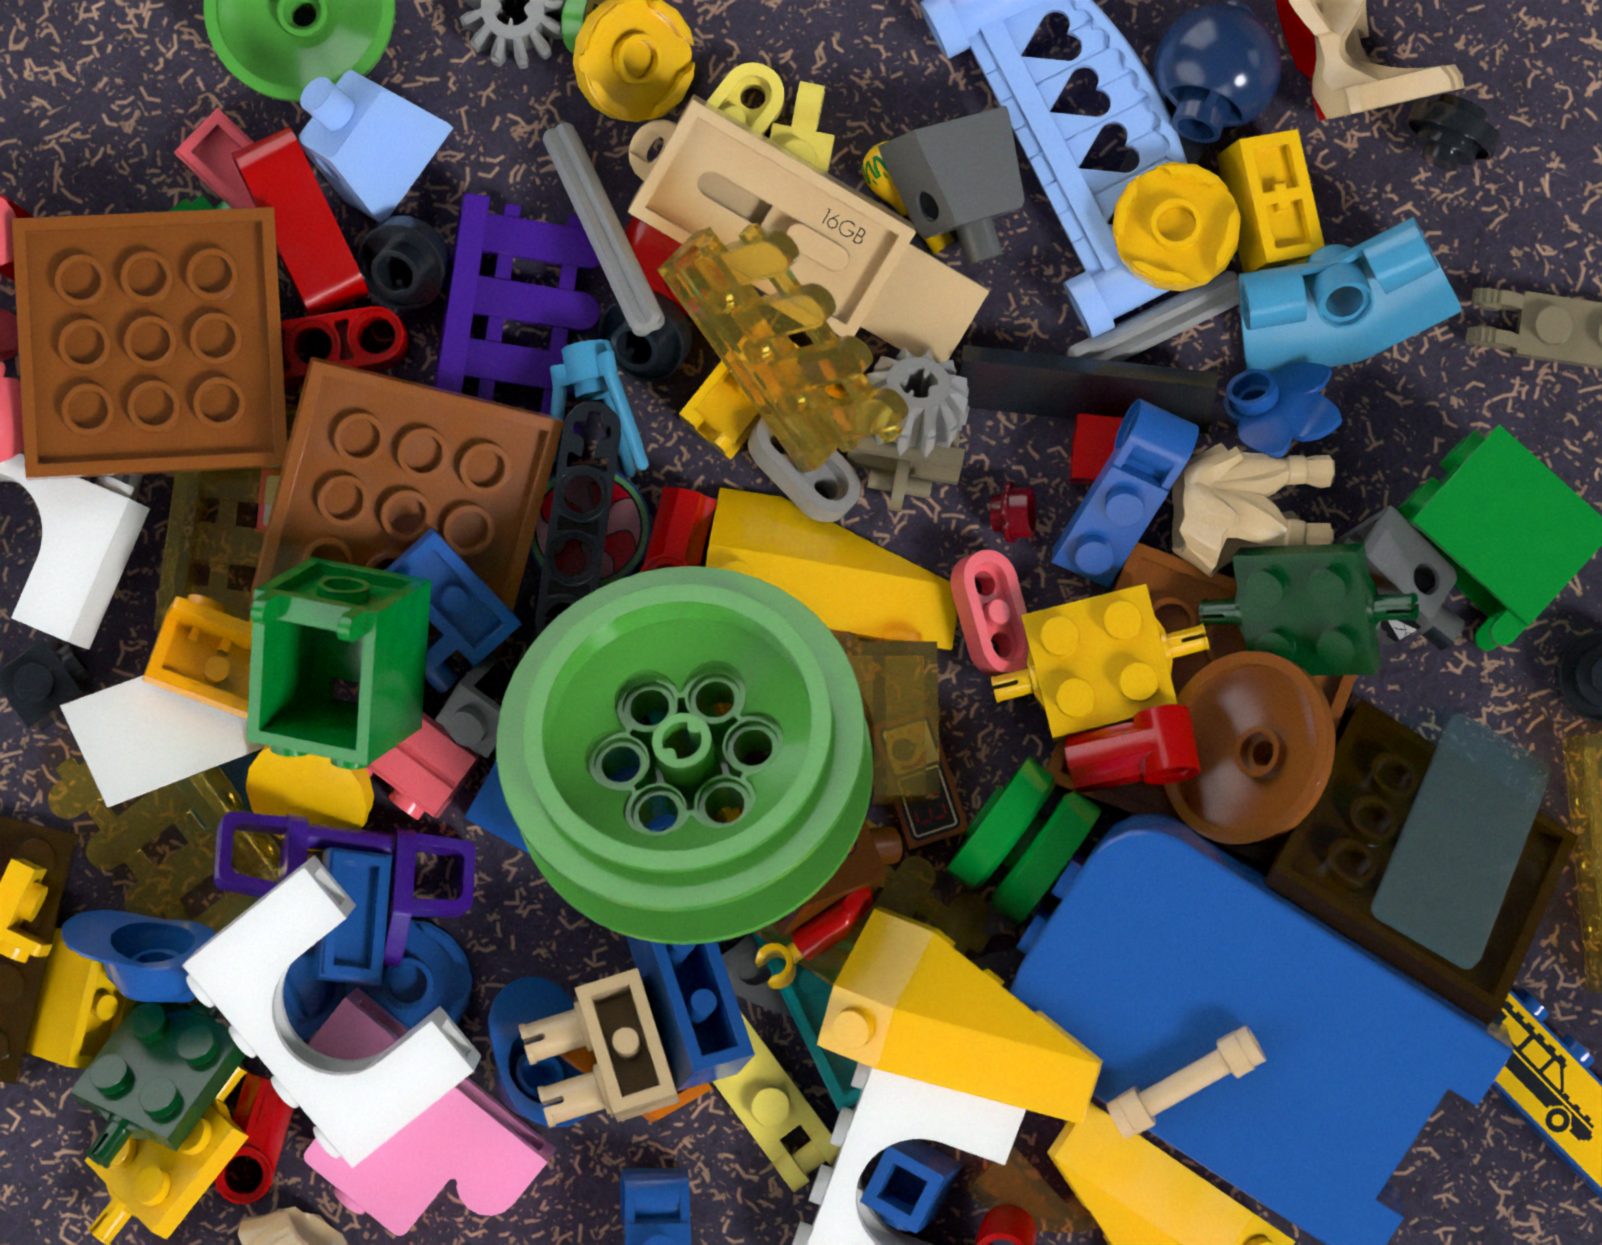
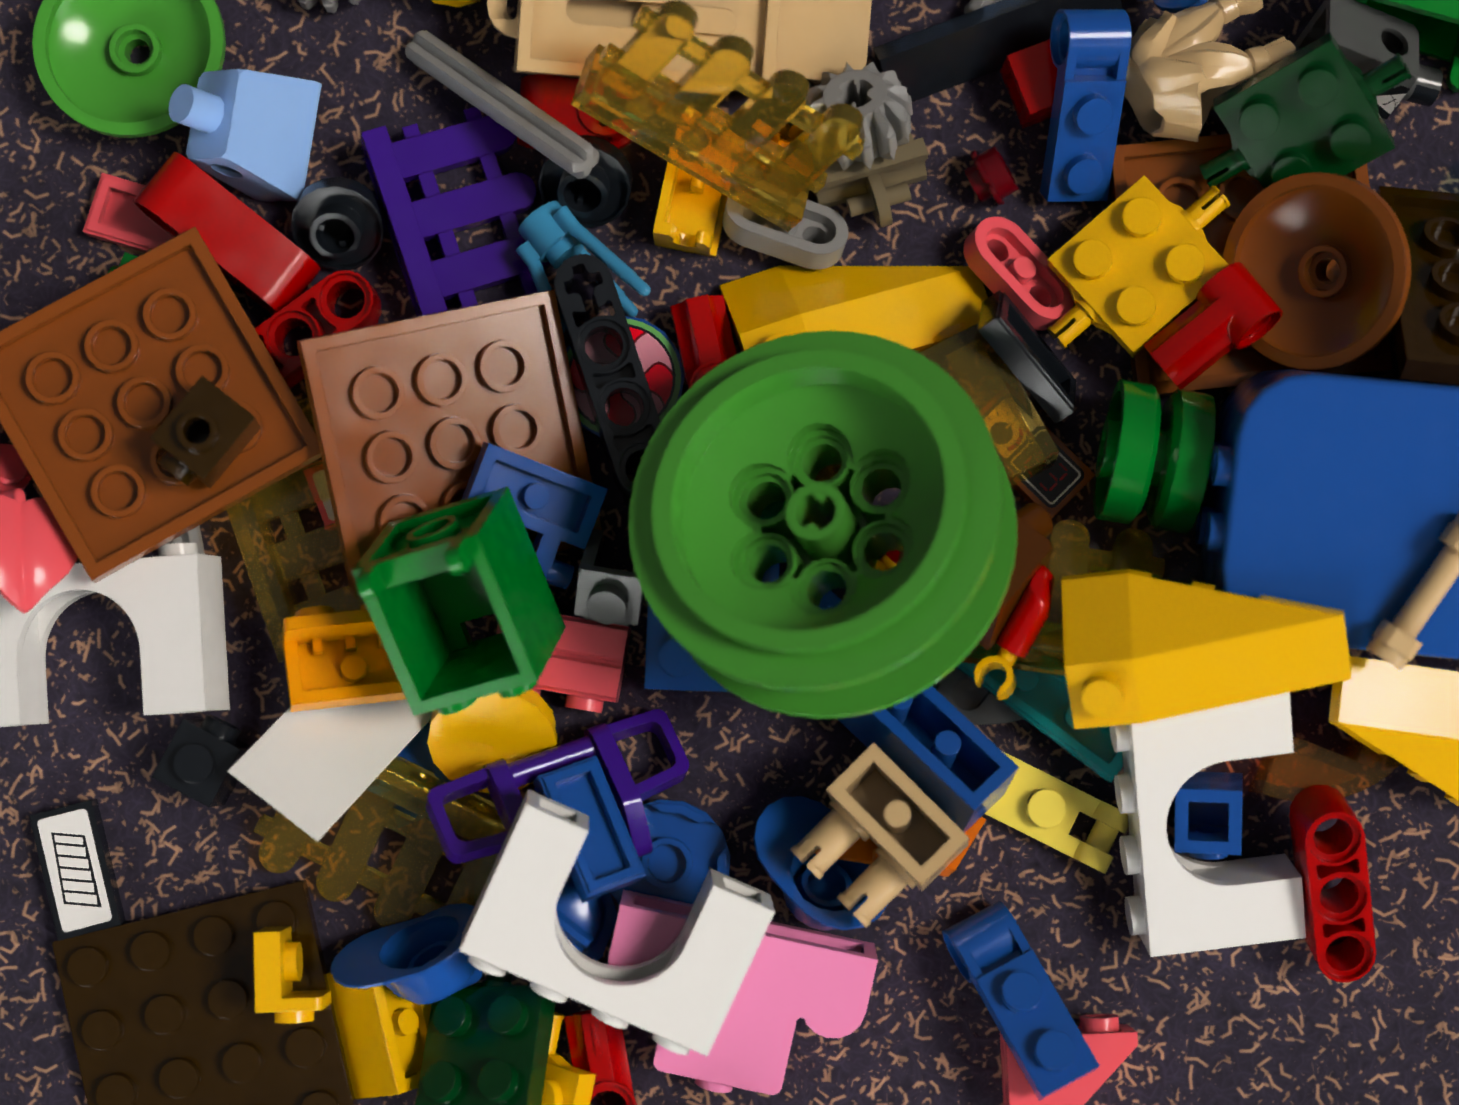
camera: 25 degrees left, 0 degrees up
none -> dark brown brick [150,376,261,489]
none -> black tile [978,290,1077,424]

